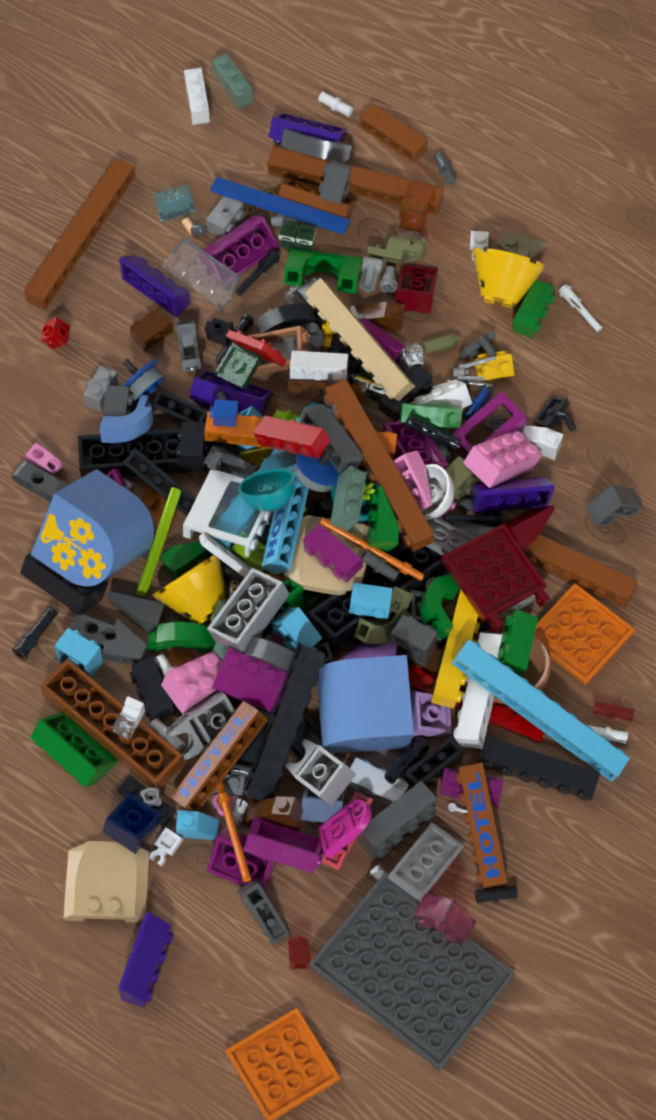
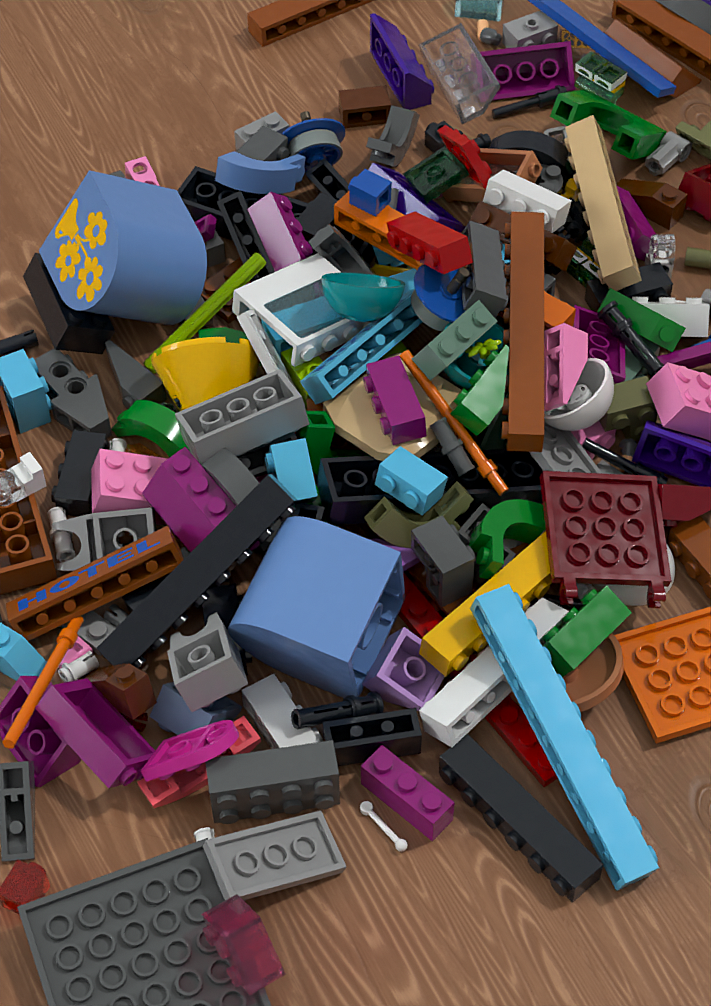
camera: 30 degrees right, 10 degrees down
red brick [41,317,70,349] -> none
dark grey brick [318,160,353,204] -> none
light grey cone [380,266,398,293] -> none
dark orange brick [455,763,507,889] -> none
black pin [475,885,517,903] -> none
white pin [588,725,628,744] -> none
clear red pin [593,701,634,721] -> none
none -> brick [247,192,313,272]

